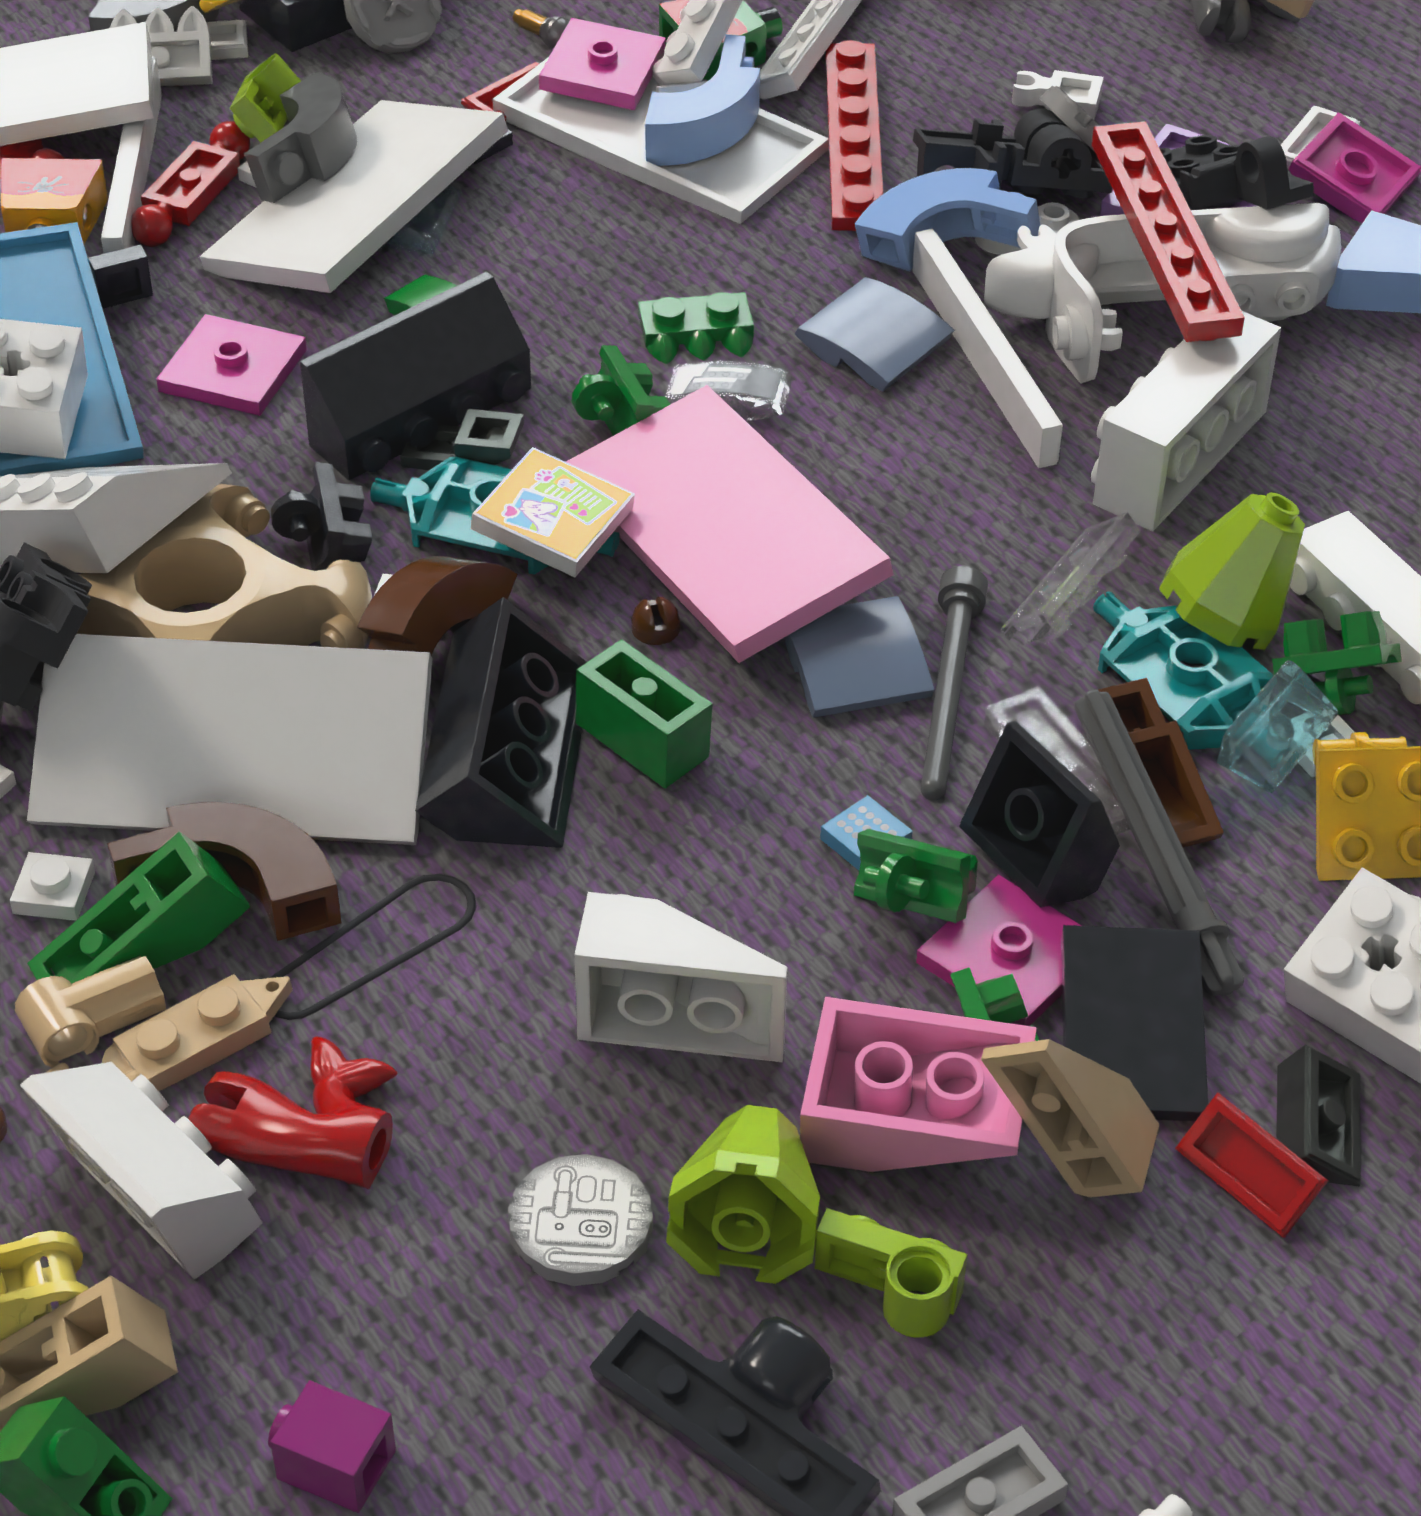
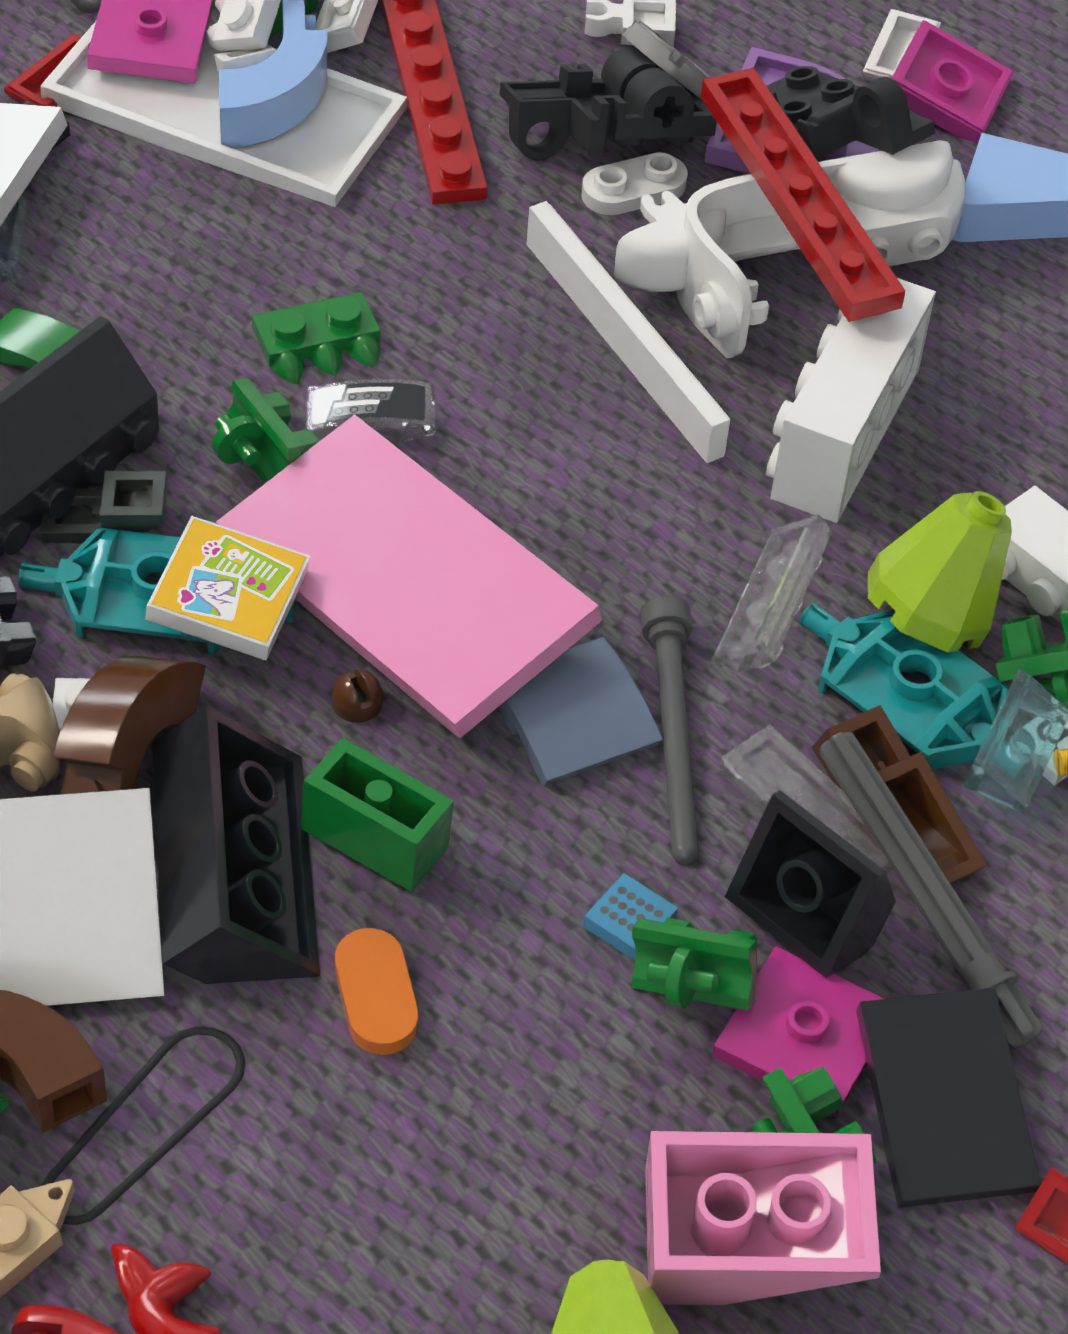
camera: 15 degrees left, 5 degrees up
white slope [574,892,787,1062] -> none
slope [795,277,955,392] -> none
light blue arch [855,168,1041,272] -> none
tan slope [981,1039,1159,1197] -> none
none -> orange tile [335,928,418,1055]

